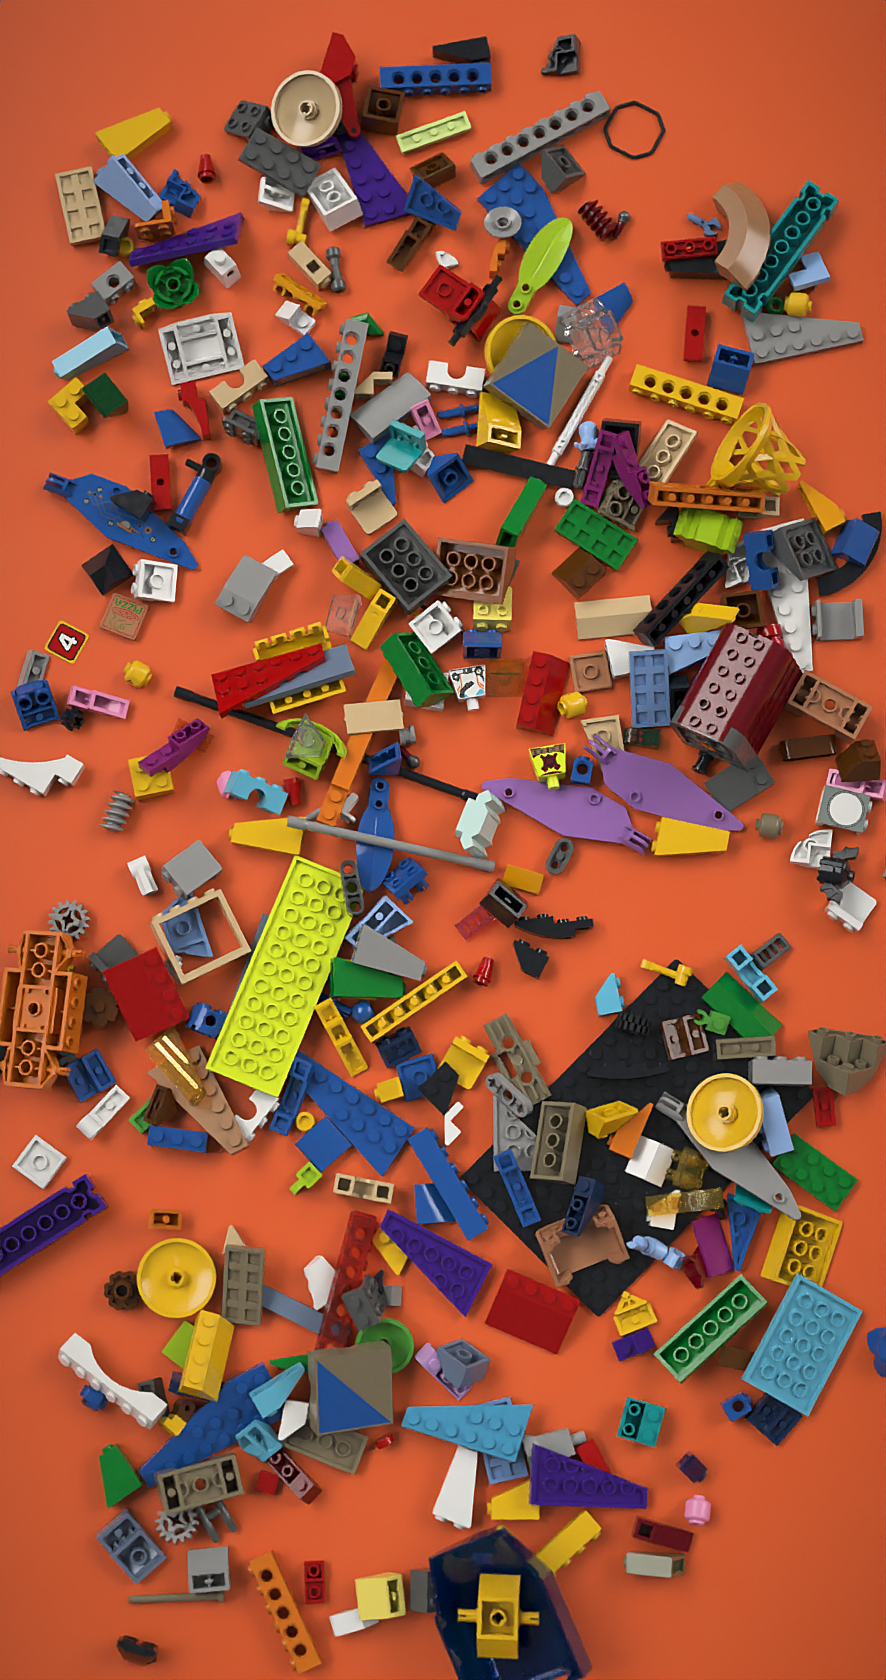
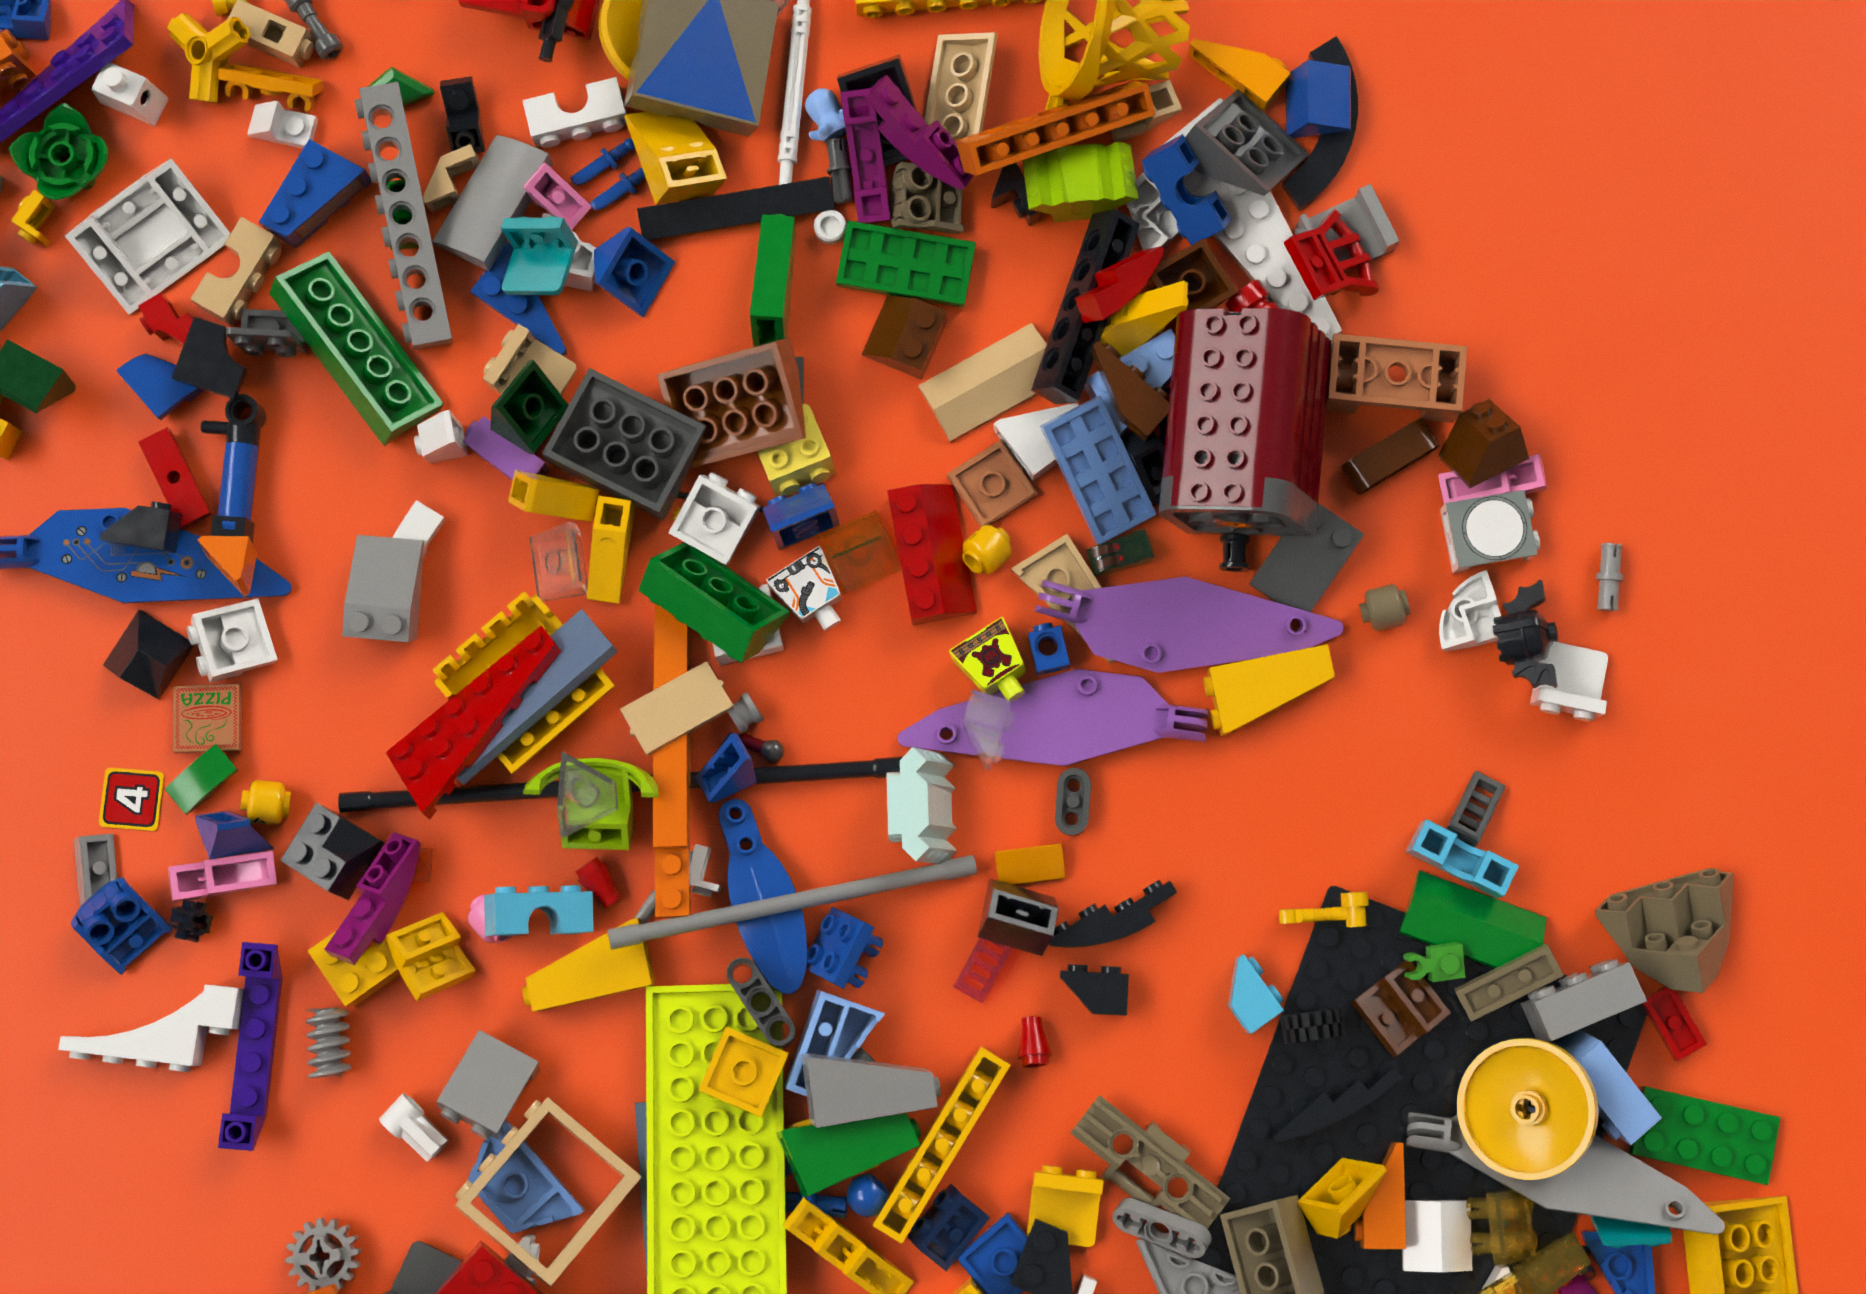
camera: 15 degrees left, 0 degrees up
none -> green slope [165,744,238,815]
none -> yellow piece [167,13,252,103]
none -> black tile [172,317,247,400]
none -> blue slope [195,810,274,860]
none -> orange slope [197,536,257,597]
none -> dark purple slope [218,942,282,1151]
none -> black slope [280,802,384,900]
none -> yellow slope [386,912,476,1001]
none -> dark green slope [490,360,569,454]
none -> yellow plate [698,1027,789,1118]
none -> clear slope [962,689,1015,771]
none -> red slope [1075,246,1164,323]
none -> reddish brown slope [1091,341,1169,442]
none -> red plate [1284,209,1379,300]

